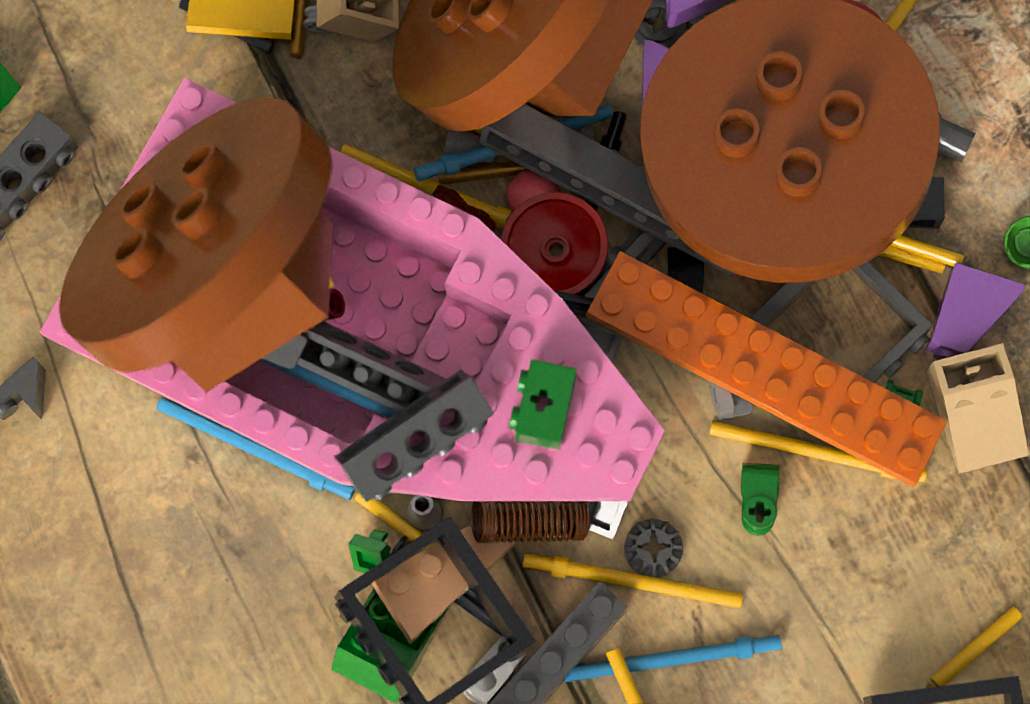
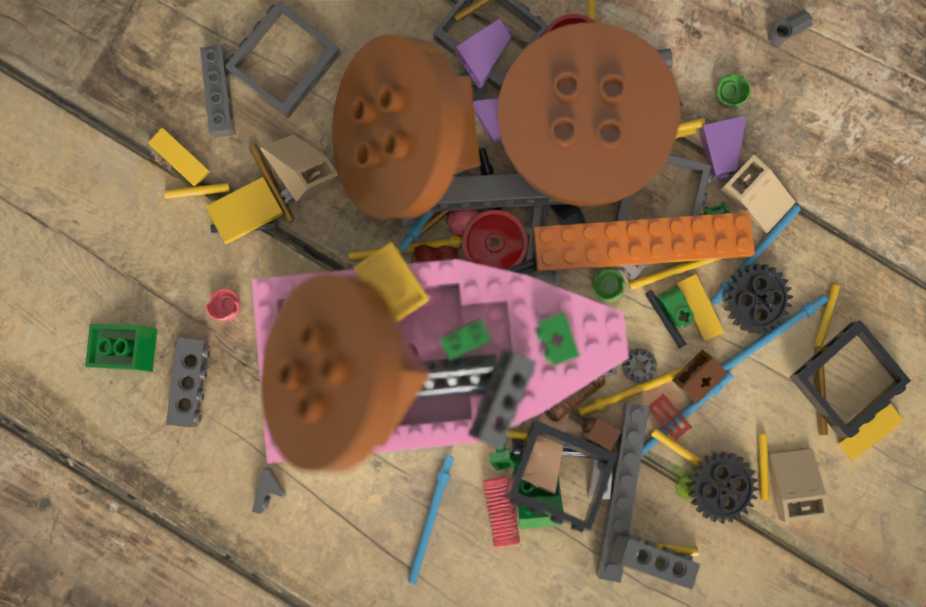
camera: 40 degrees left, 10 degrees up
none -> coral hair [206,289,241,321]
none -> yellow tile [353,242,430,322]
none -> dark azure bar [408,455,454,584]
none -> green brick [440,317,491,360]
none -> coral piece [482,477,521,547]
none -> reddish brown brick [582,417,621,451]
none -> bright green hair [592,269,625,302]
none -> black bar [645,289,686,348]
none -> clear red tile [649,394,692,442]
none -> reddish brown brick [672,349,727,404]
none -> yellow tile [676,274,725,342]
none -> dark azure bar [710,204,801,305]
none -> dark azure bar [721,294,829,372]
none -> black gear [723,264,793,334]

